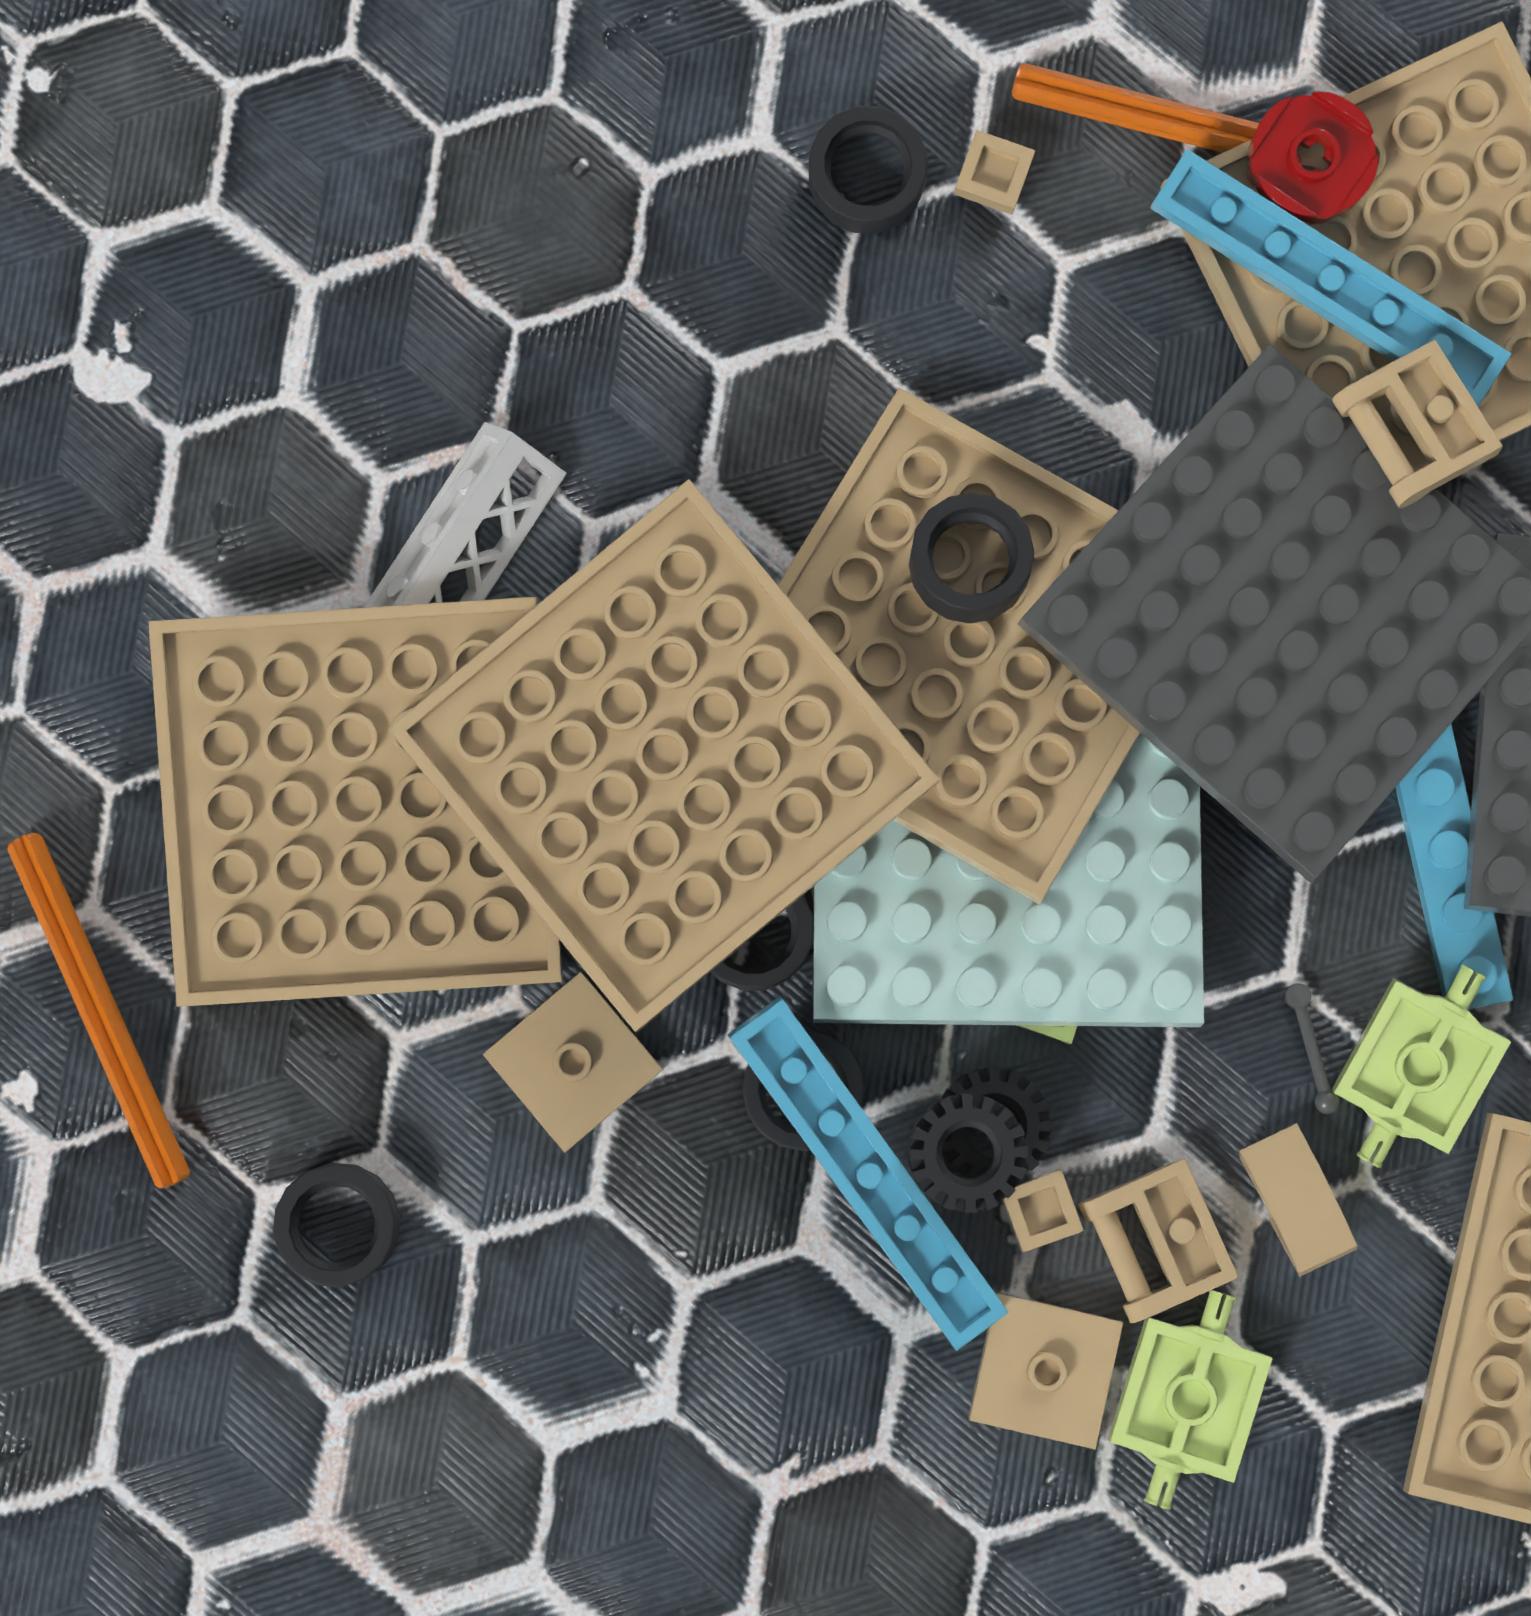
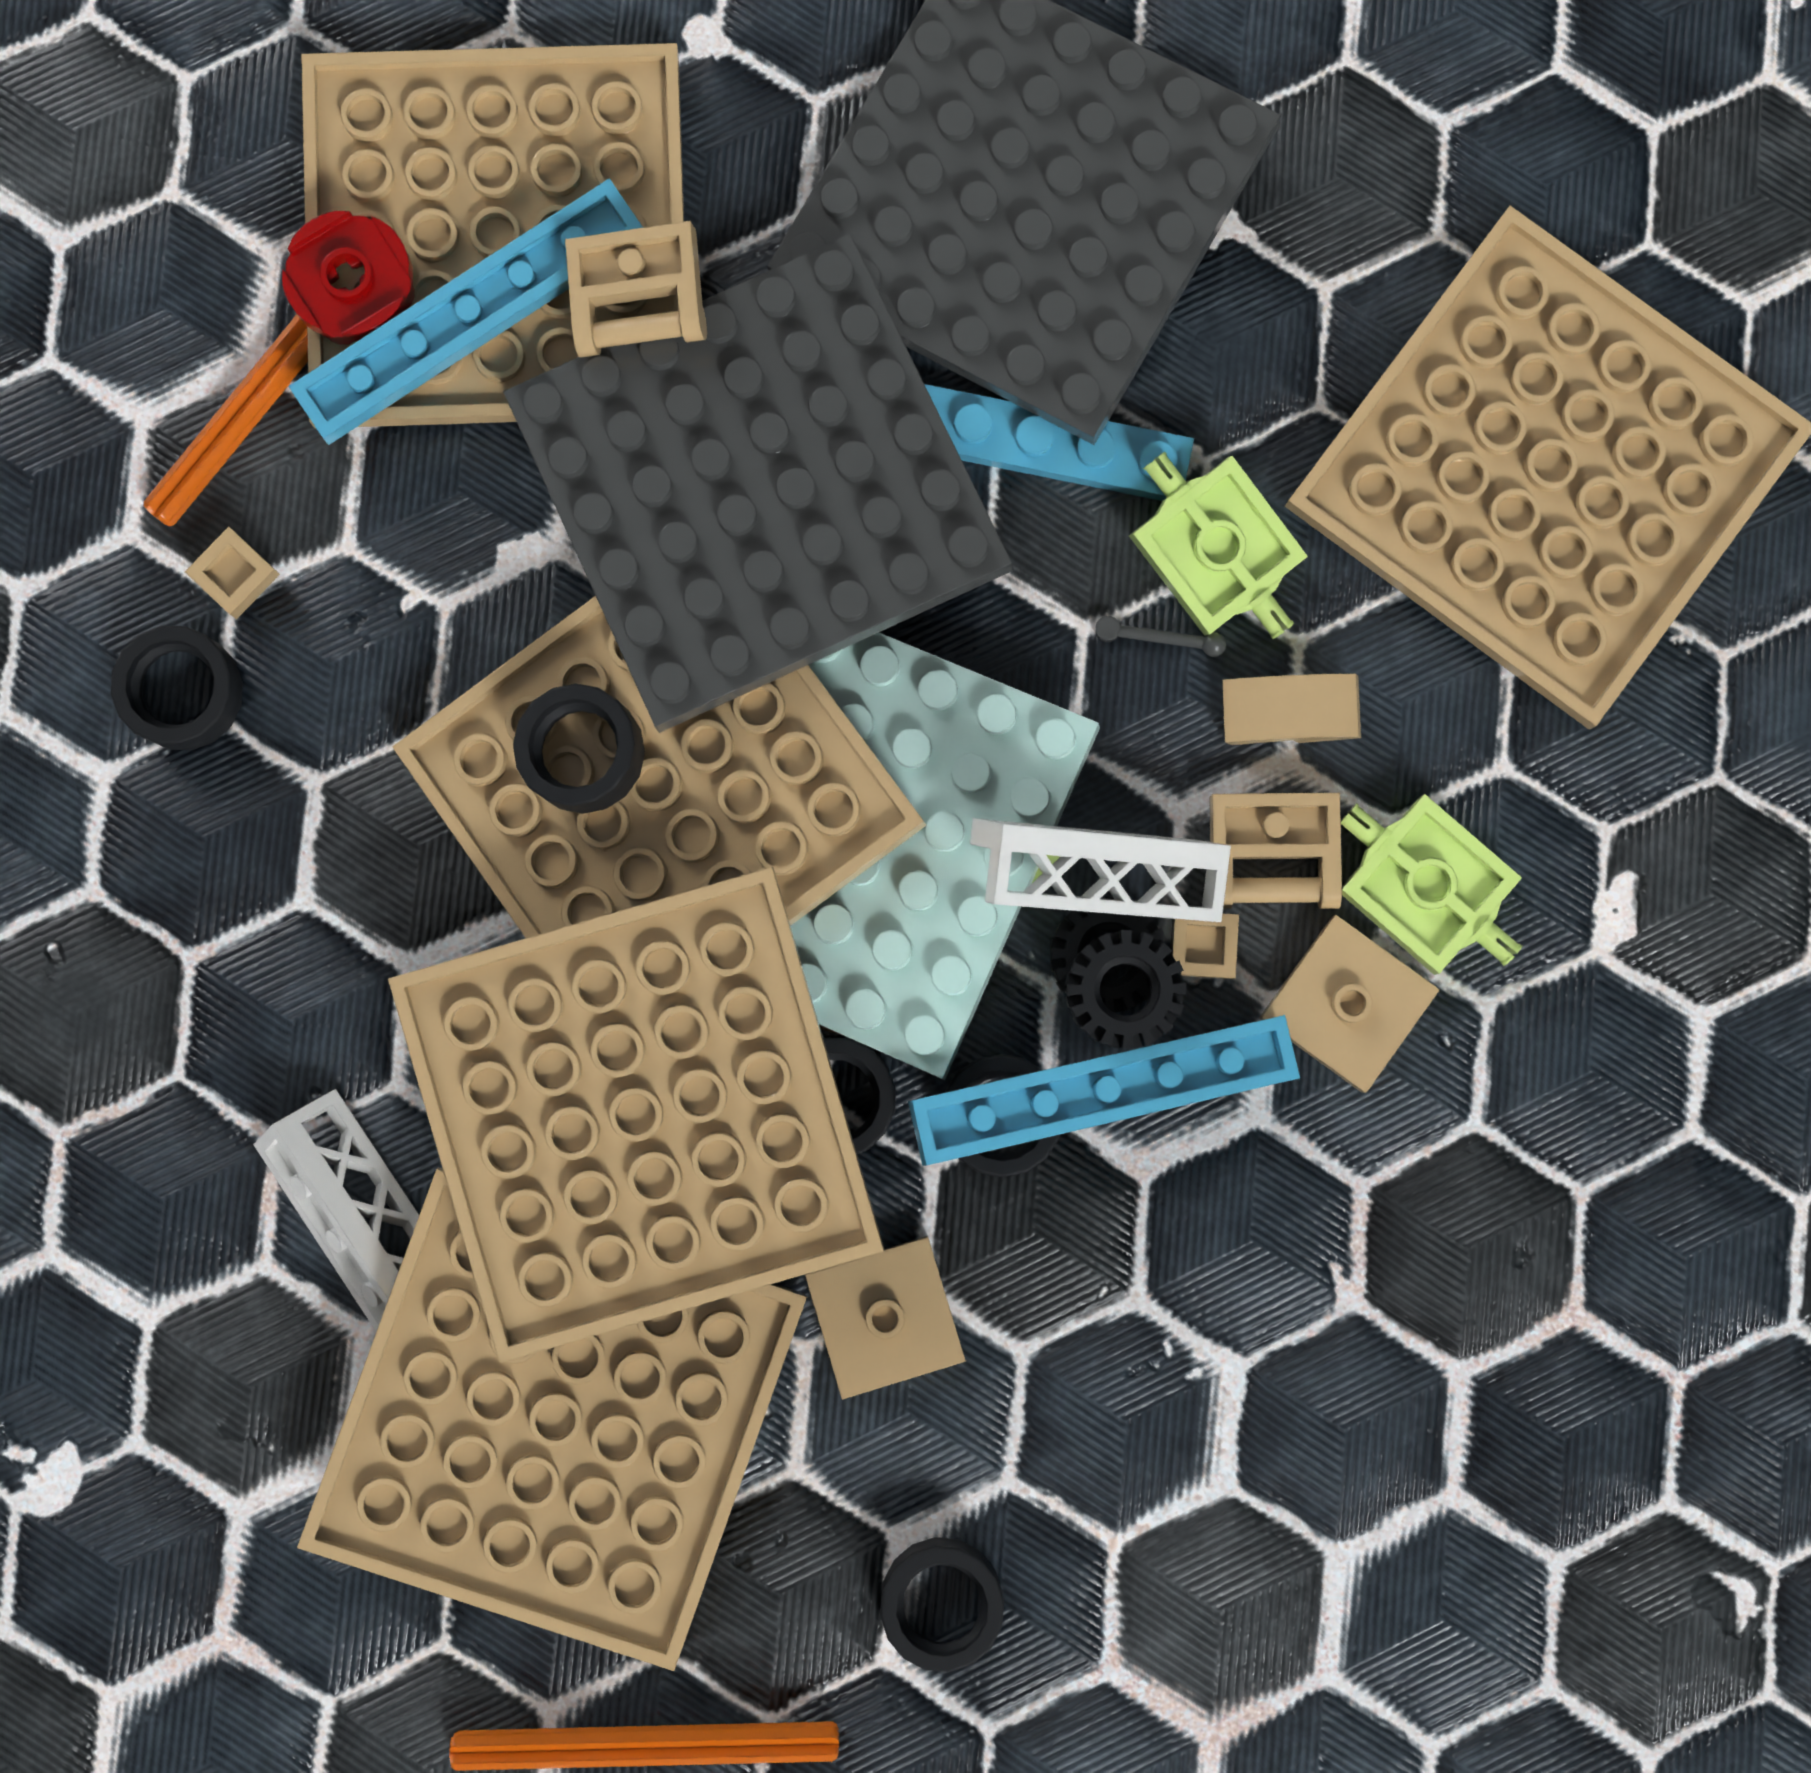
camera: 65 degrees left, 0 degrees up
none -> white fence [970,818,1231,922]

